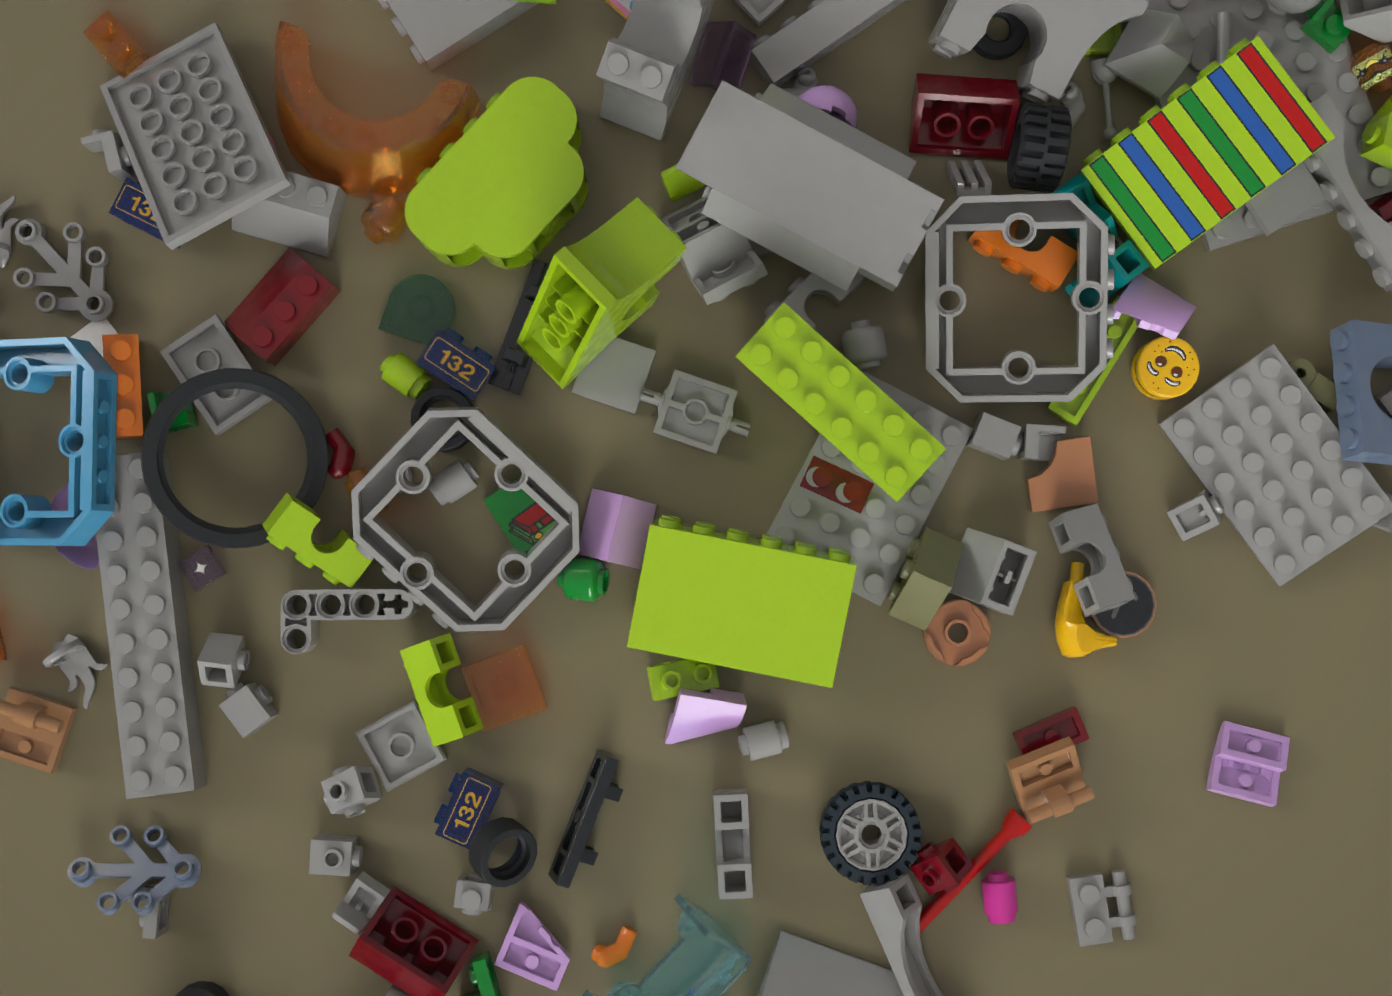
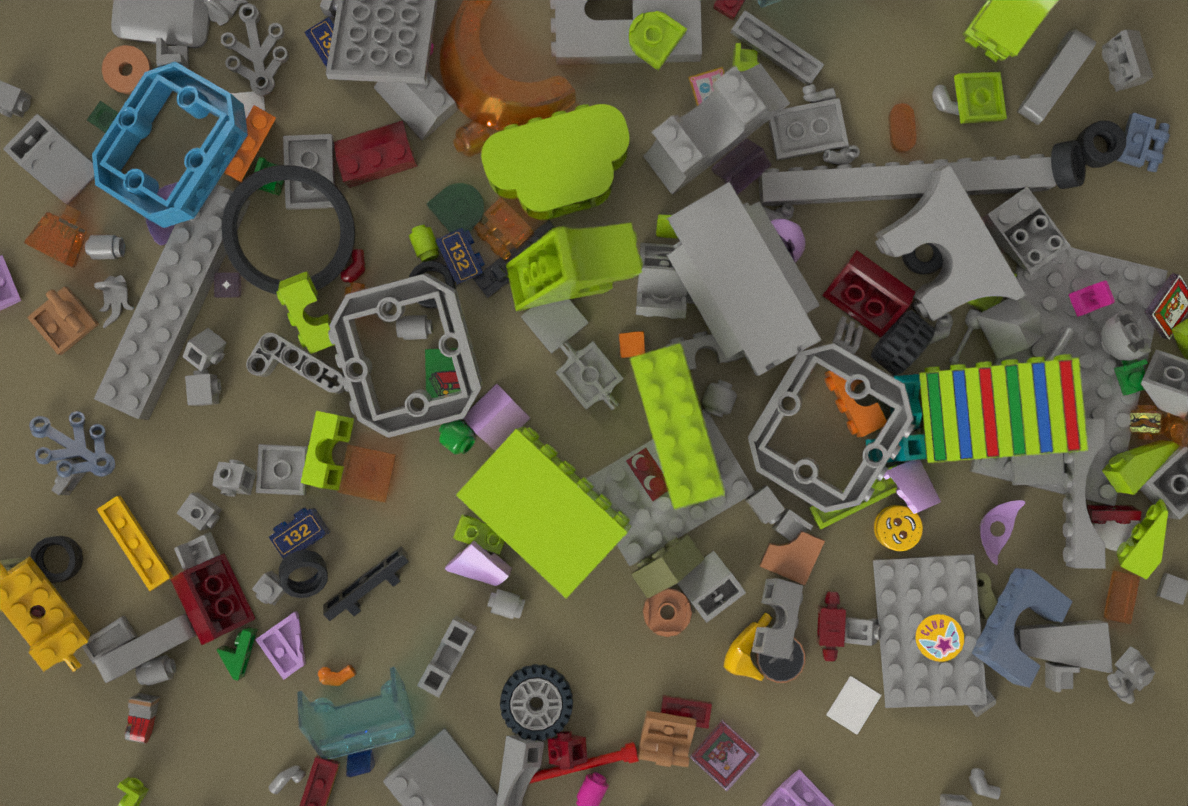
camera: 30 degrees right, 0 degrees up
none -> light grey brick [85,235,125,260]
none -> yellow plate [96,495,173,591]
none -> clear orange plate [473,197,534,260]
none -> orange slope [619,331,645,358]
none -> tile [690,720,760,791]
none -> dark red piece [817,591,846,662]
none -> white sticker [826,676,881,734]
none -> sticker [916,614,964,662]
none -> lavender piece [979,500,1025,565]

